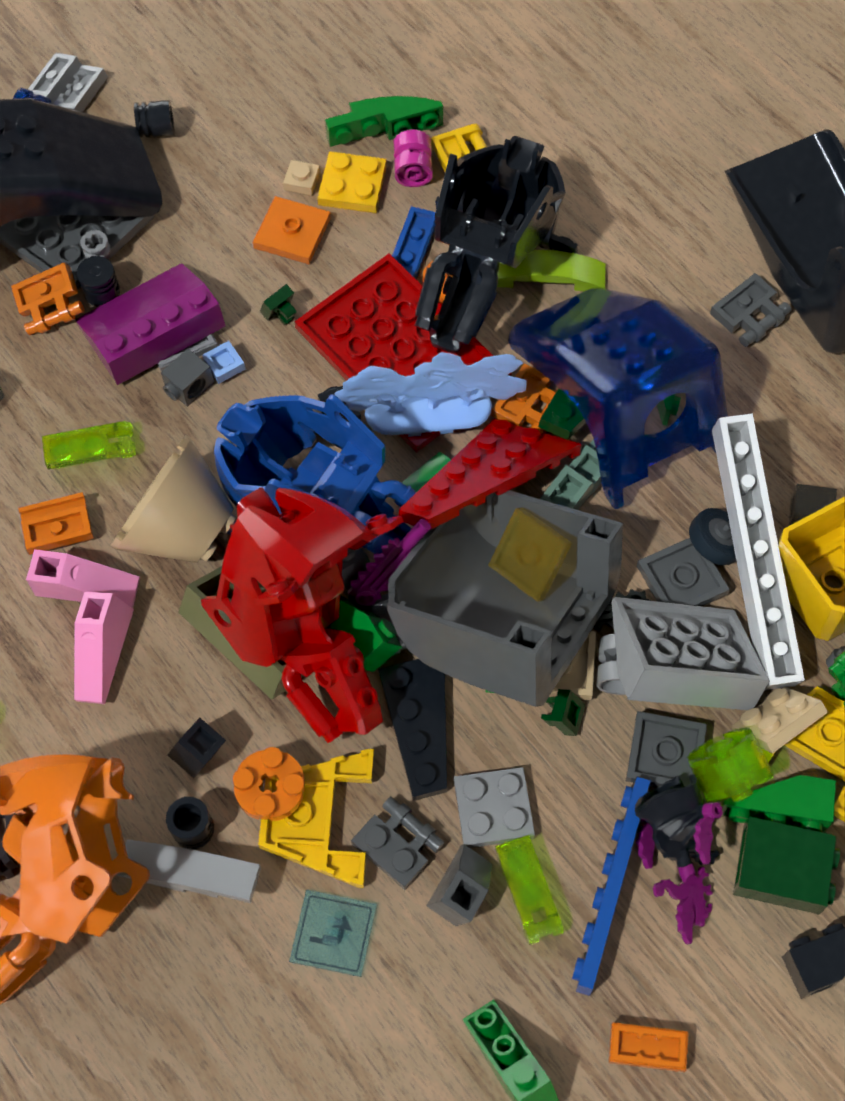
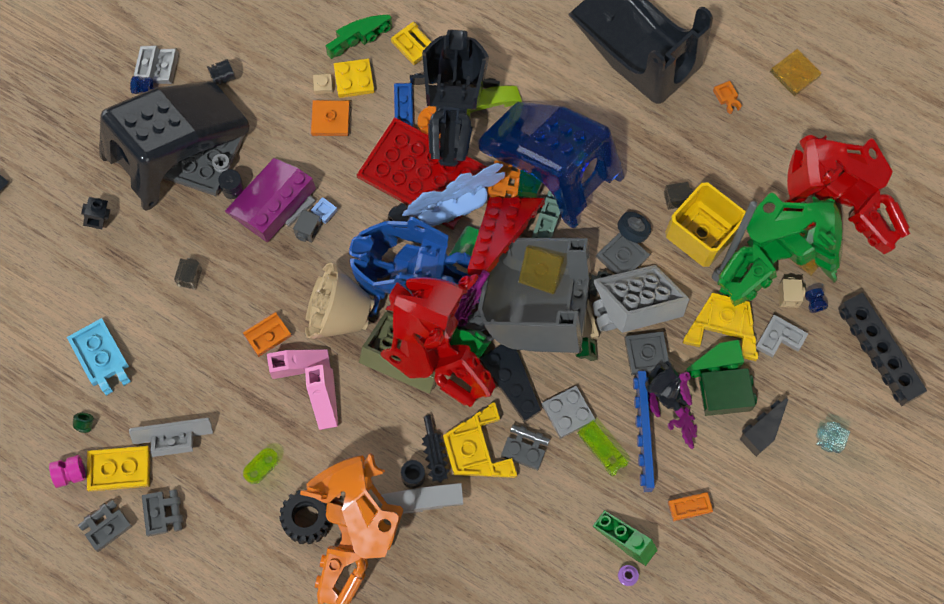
camera: 25 degrees left, 5 degrees up
orange plate [11,262,84,335] -> none
clear neon green plate [42,421,136,470] -> none
black brick [167,717,226,778] -> none
orange plate [233,747,305,821] -> none
dark green tile [260,283,297,325] -> none
clear light blue piece [289,890,377,977] -> none
dark pink wheel [394,130,433,187] -> none
dark grey slope [426,844,493,926] -> none
clear neon green brick [687,728,774,803] -> none
dark grey plate [710,273,792,347] -> none
white brick [712,413,805,691] -> none
tan plate [731,687,828,754] -> none
none -> black piece [422,415,450,483]

